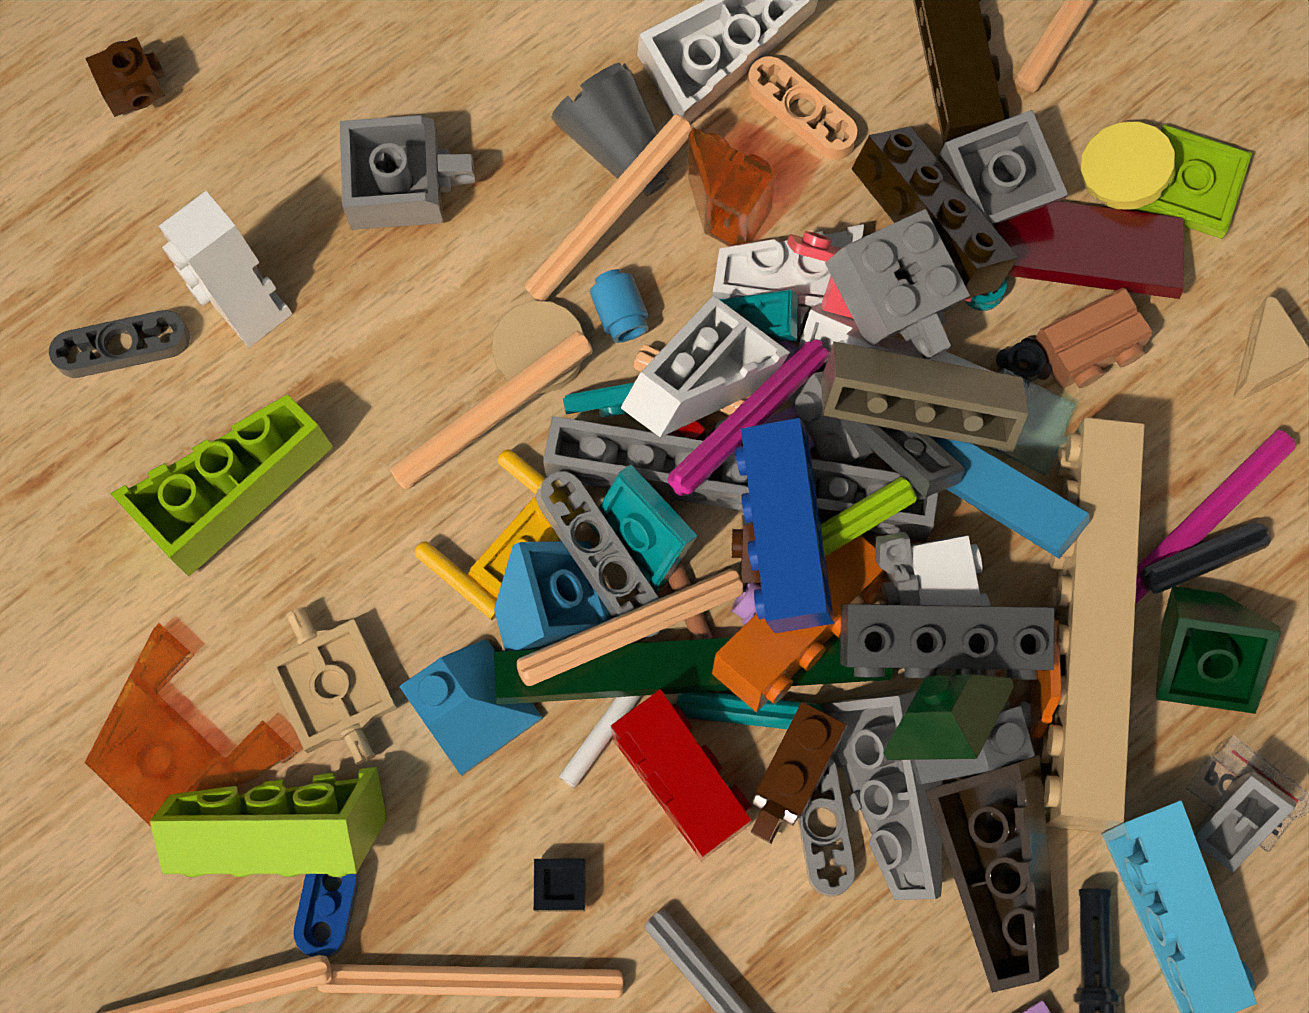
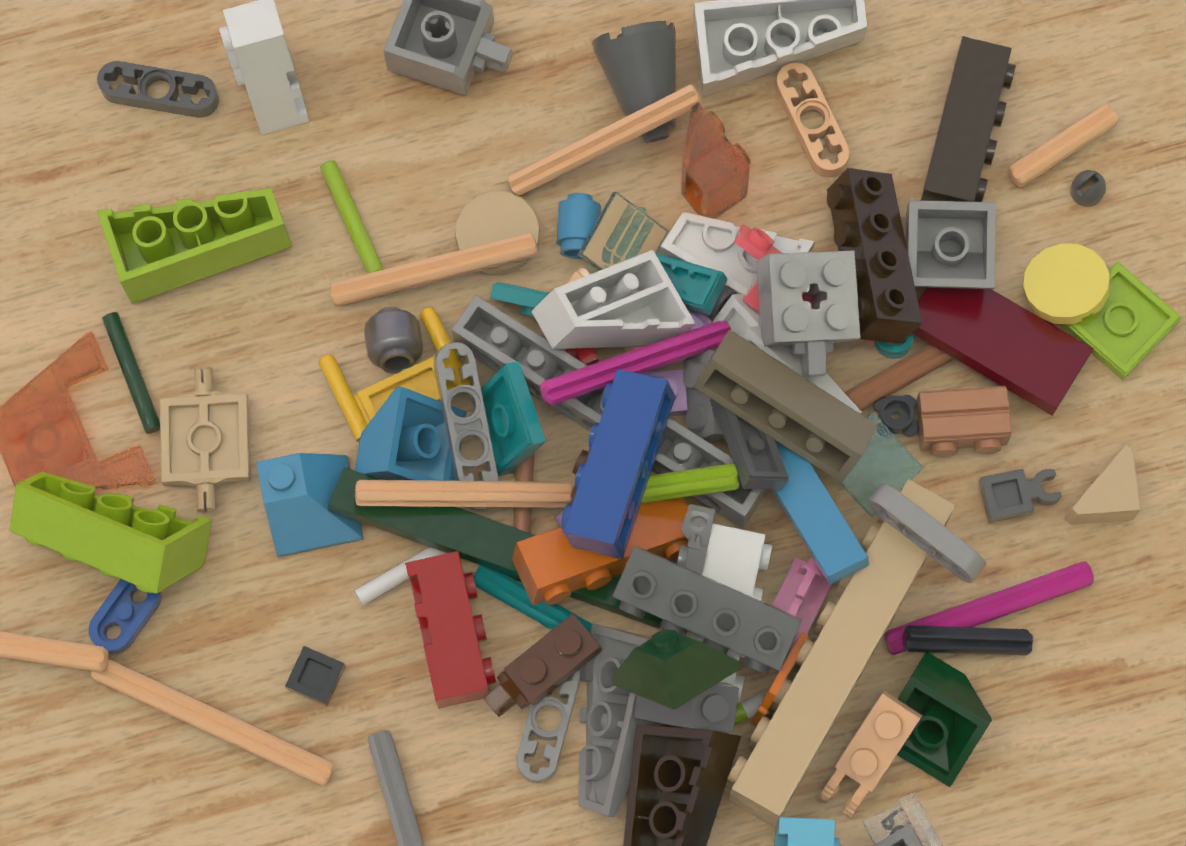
camera: 25 degrees right, 0 degrees up
none -> dark green bar [102,312,160,434]
none -> lime bar [320,160,383,274]
none -> flat silver head [364,307,423,373]
none -> piece [577,192,668,271]
none -> bright pink hinge [772,557,831,651]
none -> light nougat hinge [819,691,922,819]
none -> nougat axle [844,344,953,411]
none -> light grey beam [867,483,986,583]
none -> dark grey plate [978,469,1062,523]
none -> dark grey hinge [1070,170,1106,207]

